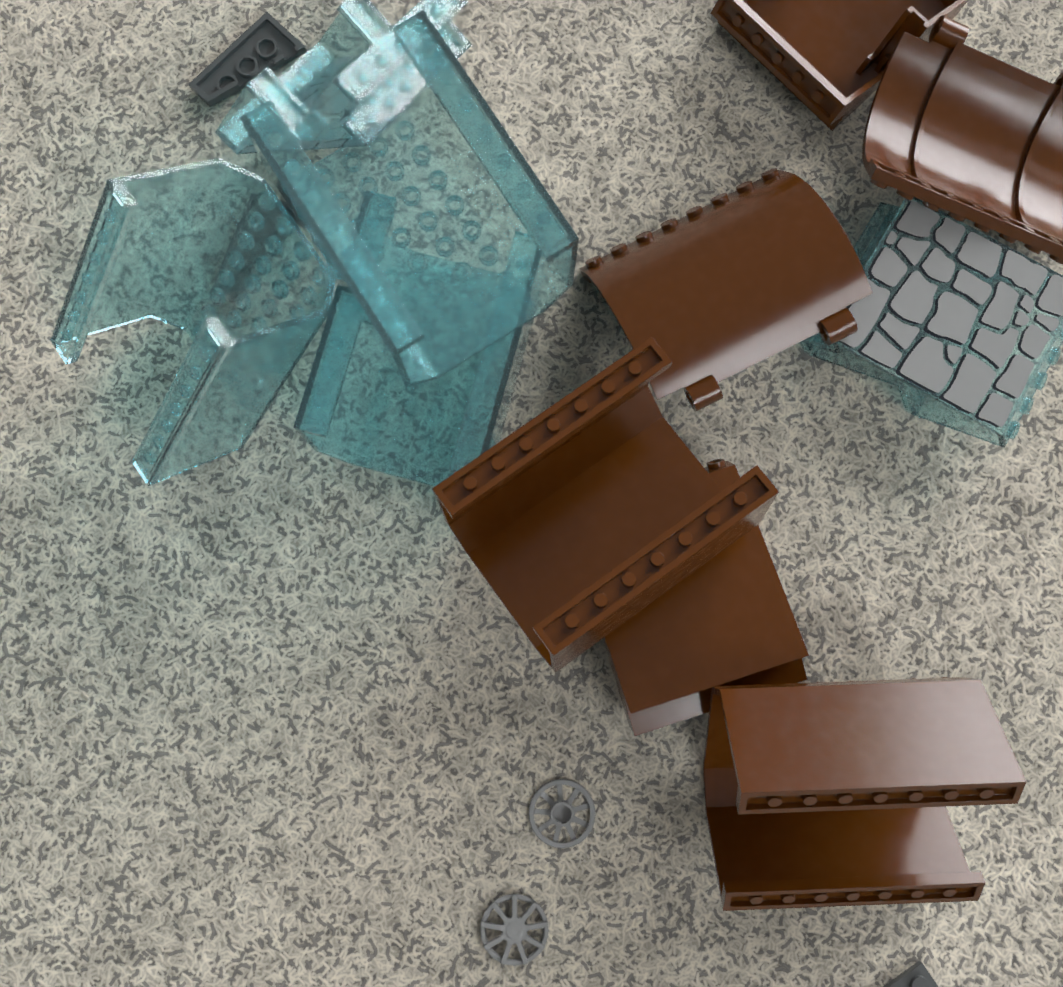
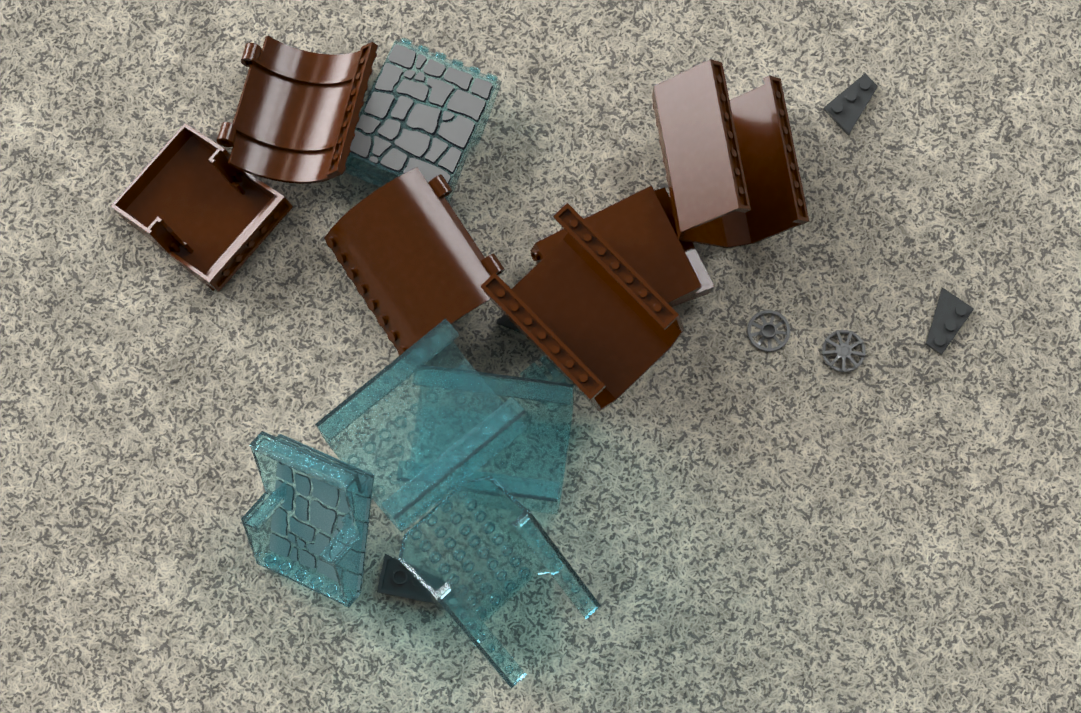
camera: 90 degrees left, 5 degrees down
dark grey wing [188,12,307,107] -> none

